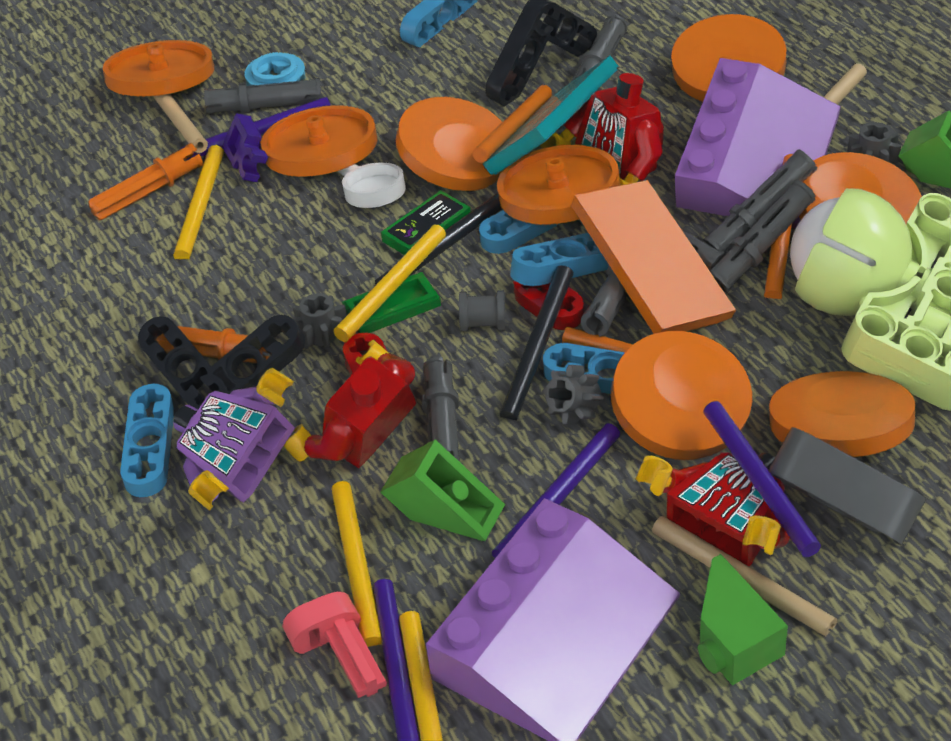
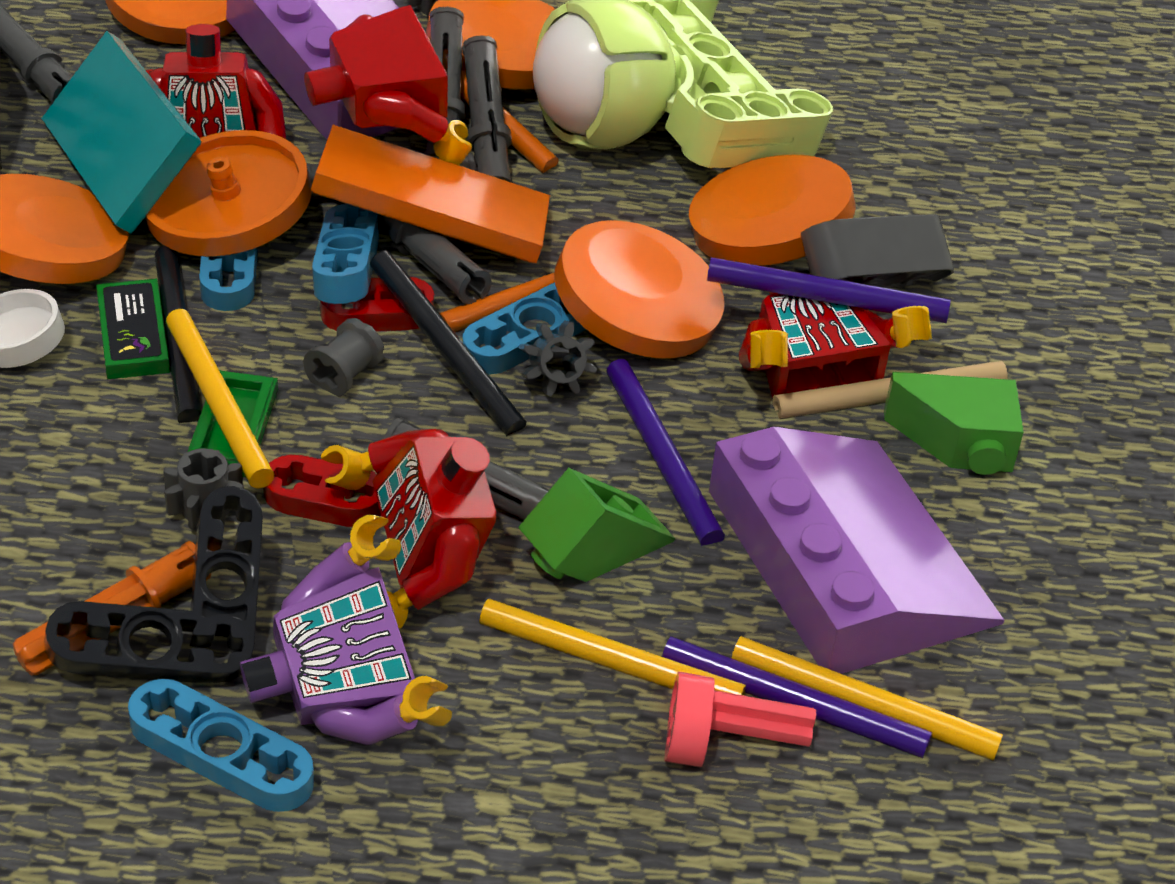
camera: 65 degrees left, 0 degrees up
orange bar [473,85,552,163] -> none
none -> red torso [304,5,472,165]

